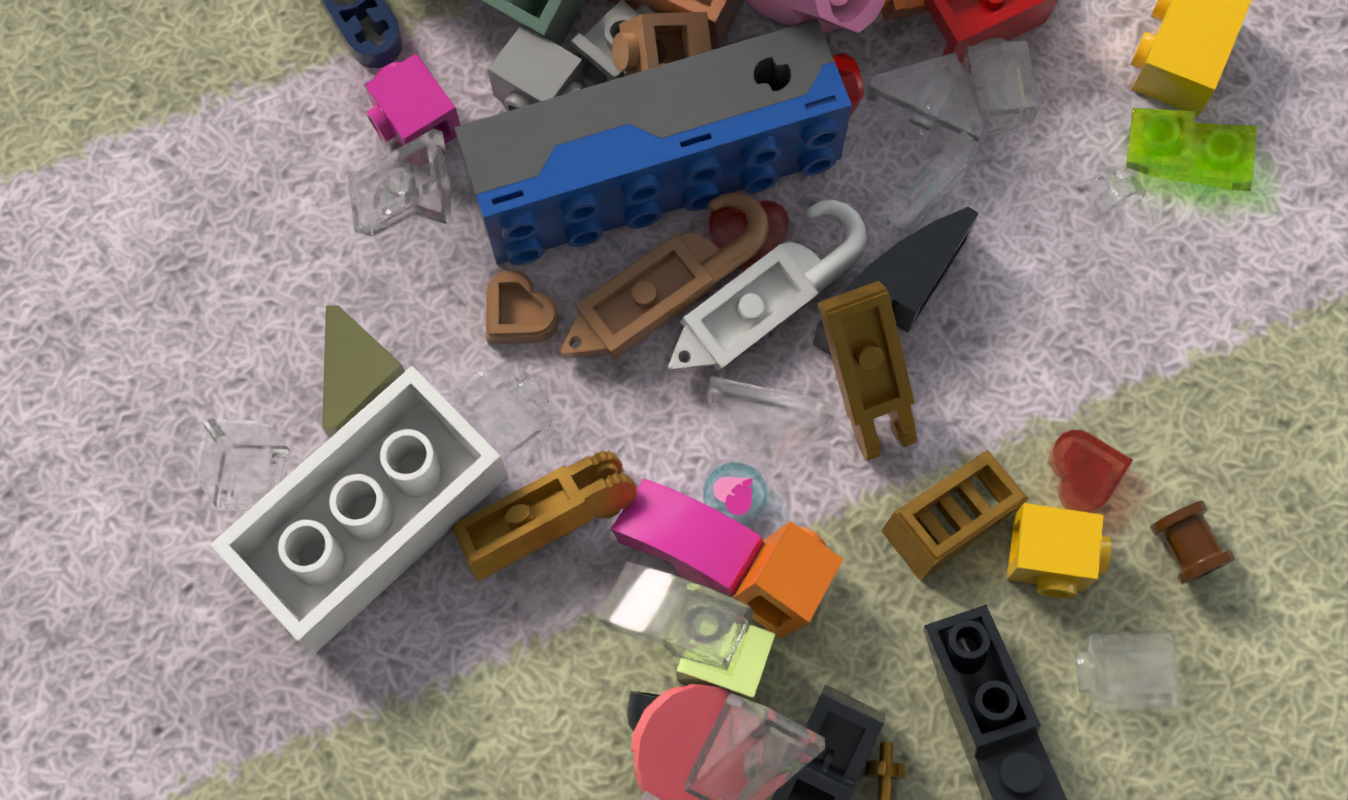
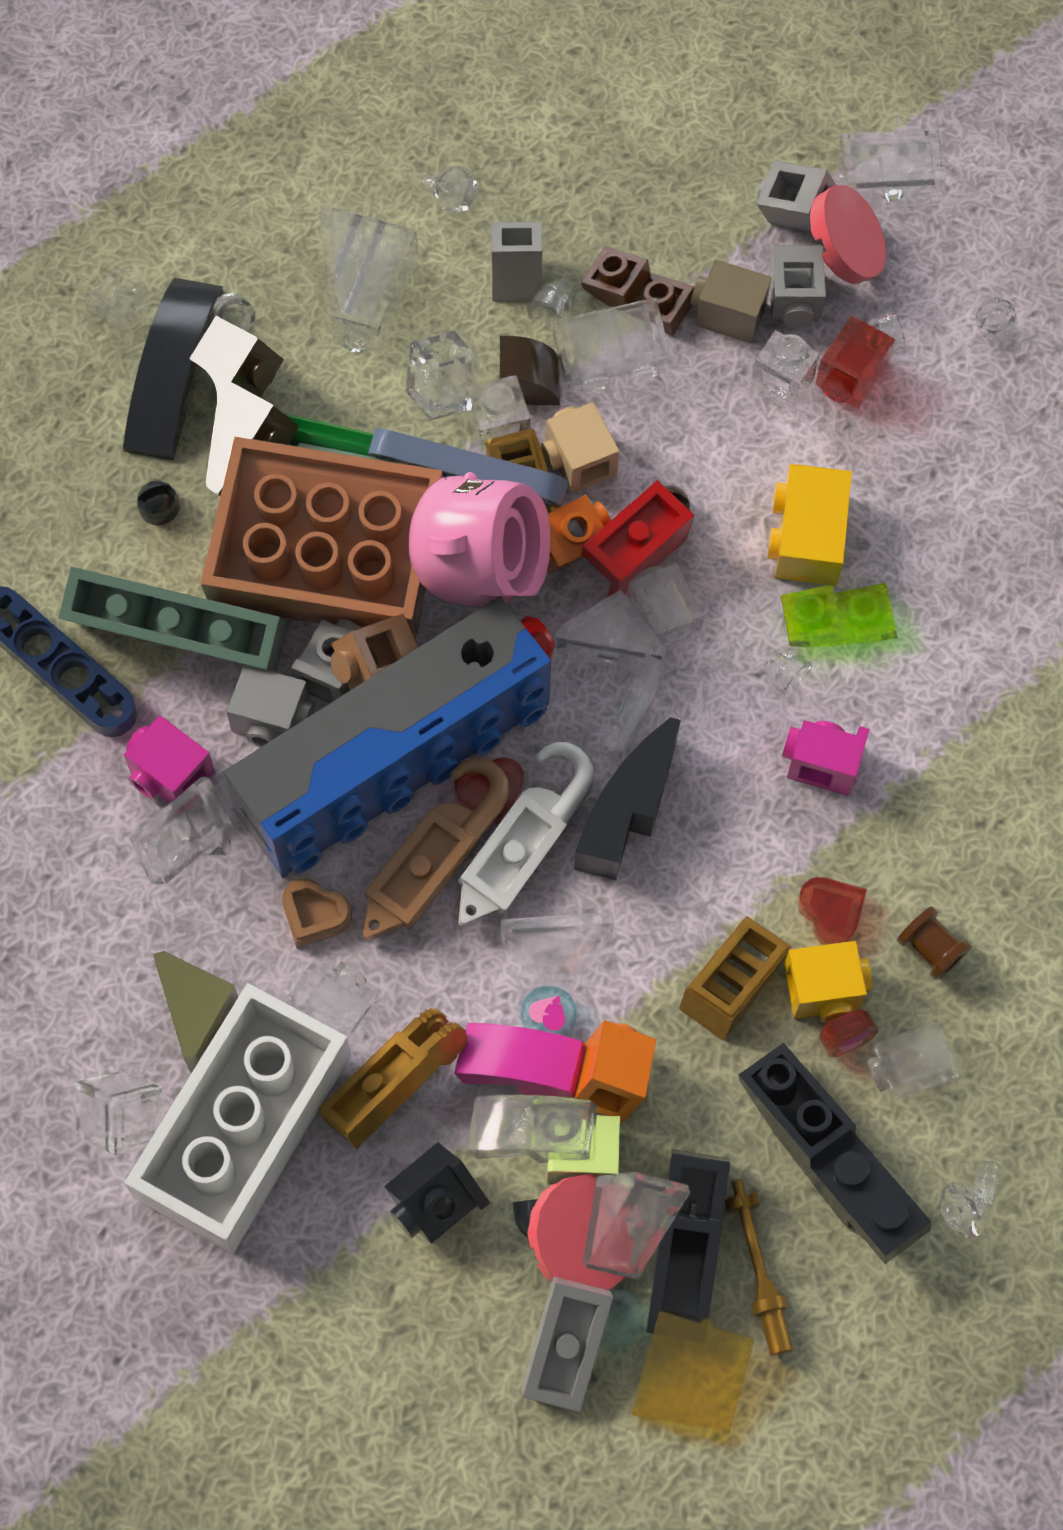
camera: 20 degrees left, 5 degrees down
pearl gold hinge [818,281,918,461] -> none
none -> black brick [384,1142,490,1244]
none -> dark pink brick [781,720,870,796]
none -> clear red tile [819,1009,878,1057]

